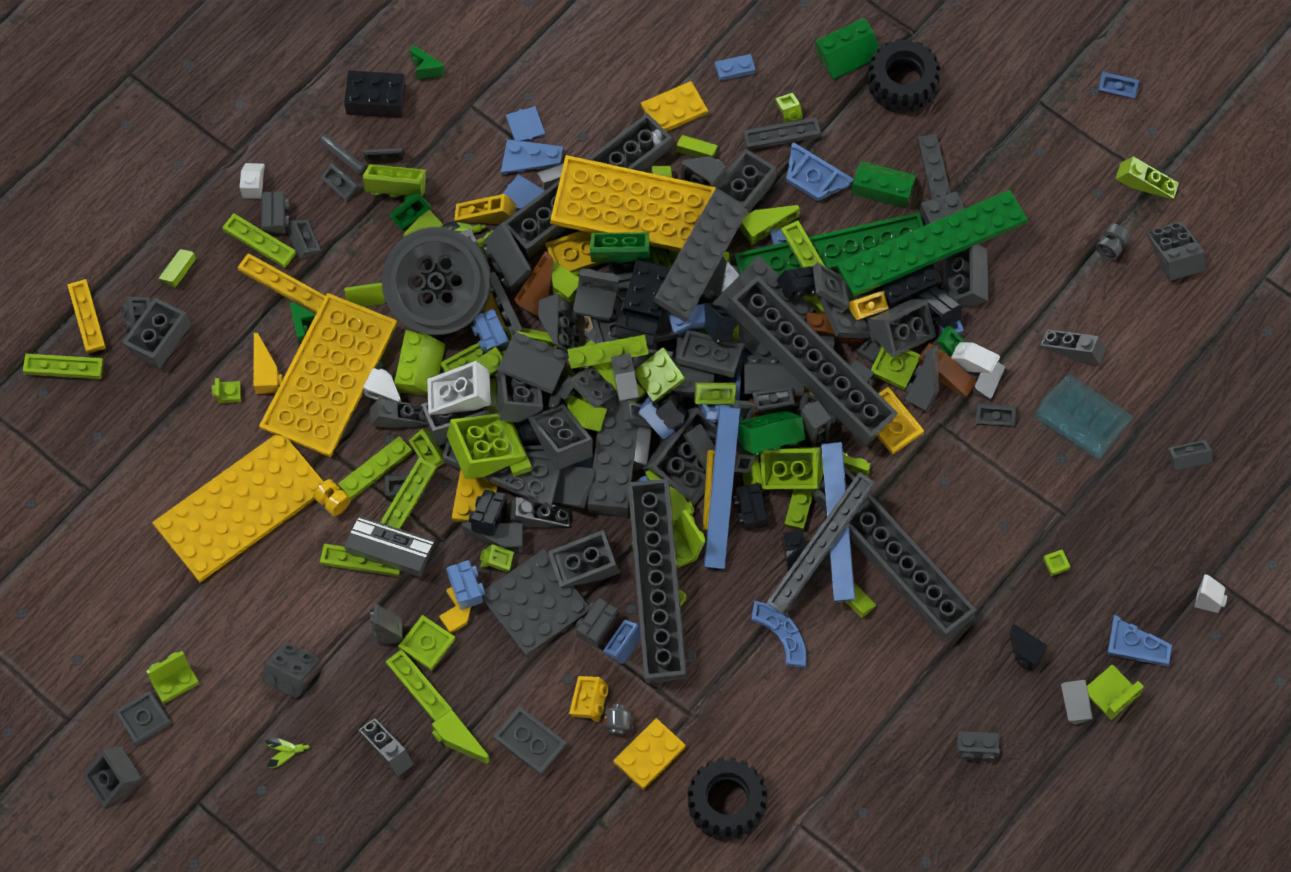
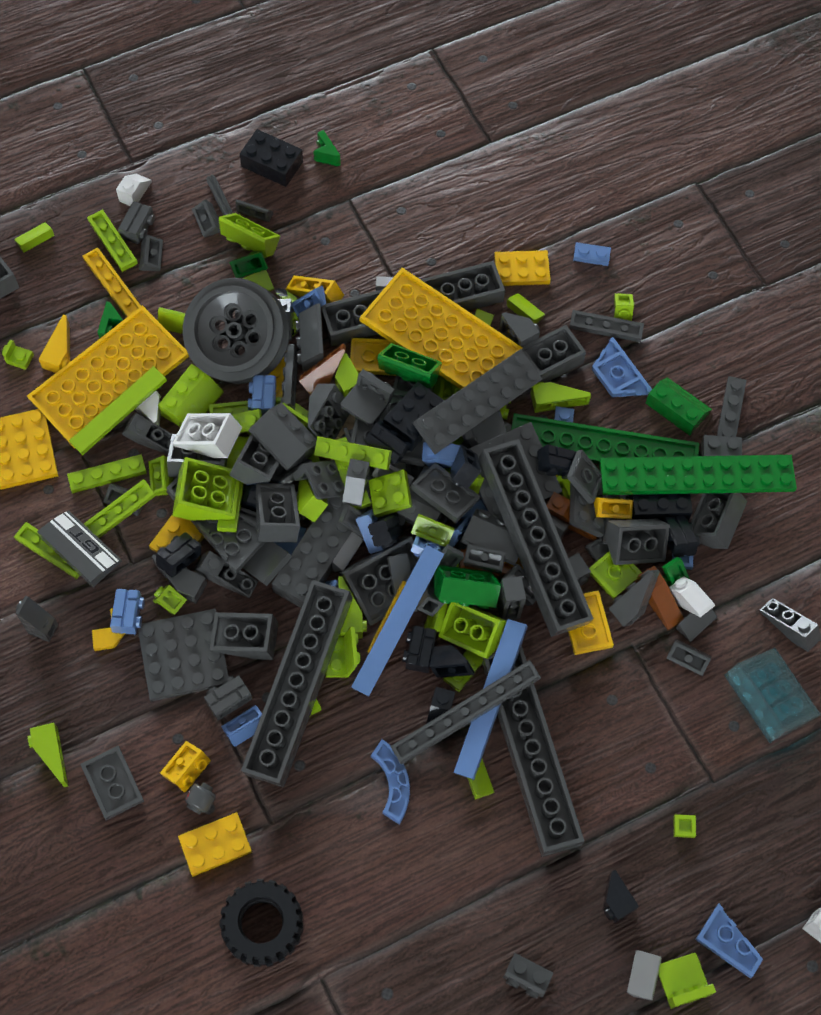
camera: 20 degrees right, 0 degrees up
yellow wheel [313,479,351,517] -> none
lime plate [386,649,452,722] -> none
lime plate [398,615,456,671] -> none
medium blue wing [501,139,563,176] -> none
medium blue piece [503,174,545,210] -> none
medium blue piece [506,106,545,141] -> none
lime plate [781,221,825,268] -> none
green slope [815,18,879,80] -> none
lime plate [843,452,870,476] -> none
black tyre [868,39,941,113] -> none
none -> lime tile [69,366,167,456]
none -> medium blue slope [292,286,326,318]
none -> black slope [430,645,474,678]

